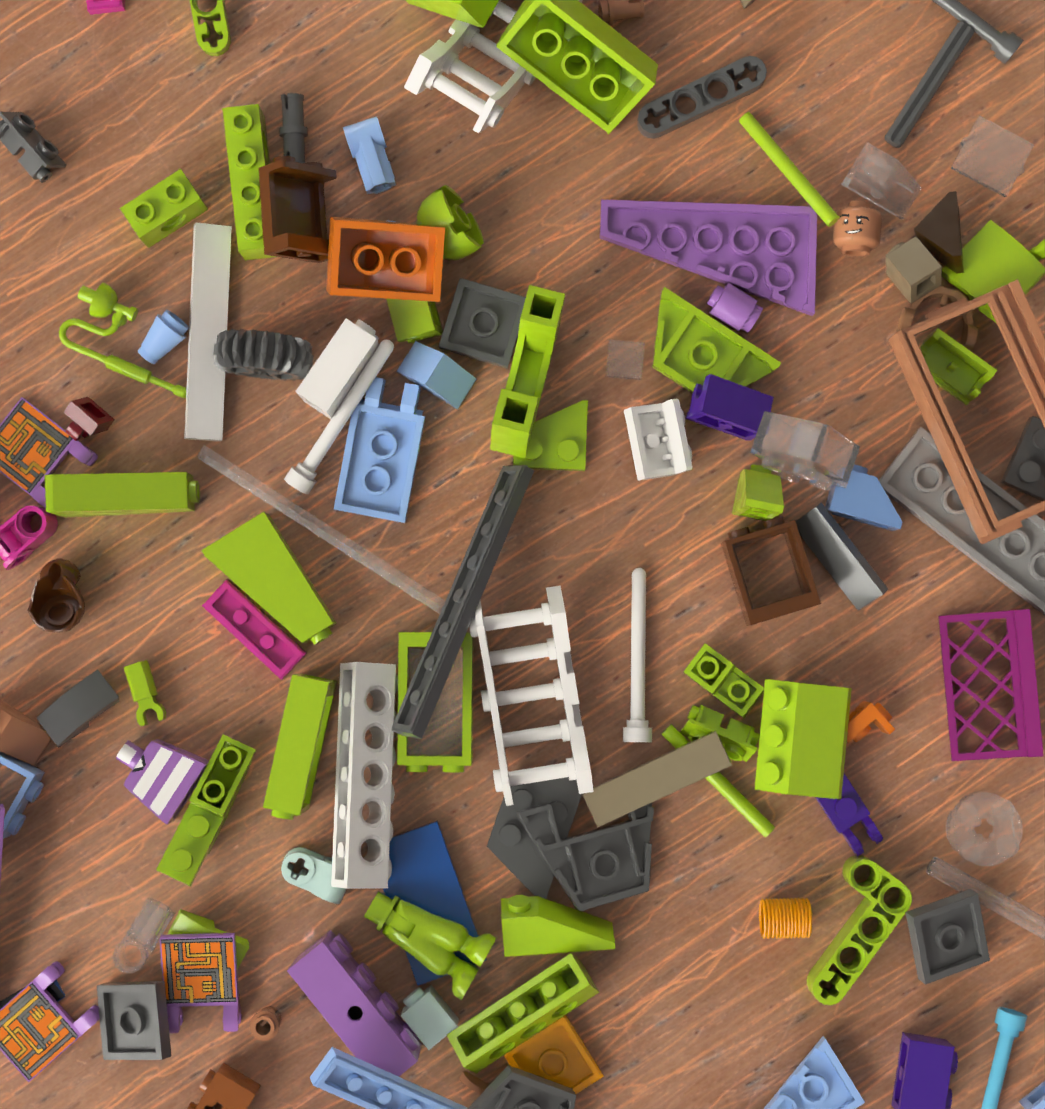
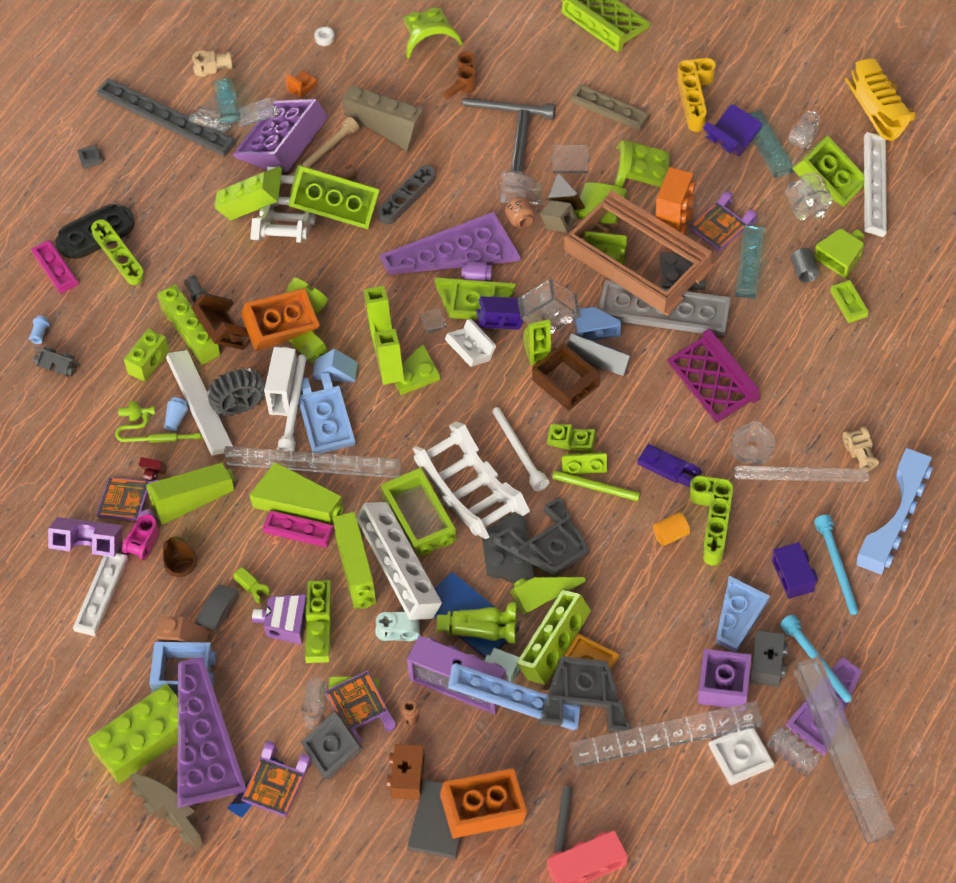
camera: 25 degrees left, 30 degrees down
light blue piece [343,116,396,194] -> none
dark grey tile [391,465,534,739] -> none
dark grey plate [439,278,526,369] -> none
dark tan tile [582,730,732,827] -> none
lime bar [739,112,840,227] -> none
lime slope [754,679,852,799] -> none
orange bracket [847,701,895,743] -> none
dark grey plate [905,889,990,985] -> none
none -> light blue pin [29,316,50,344]

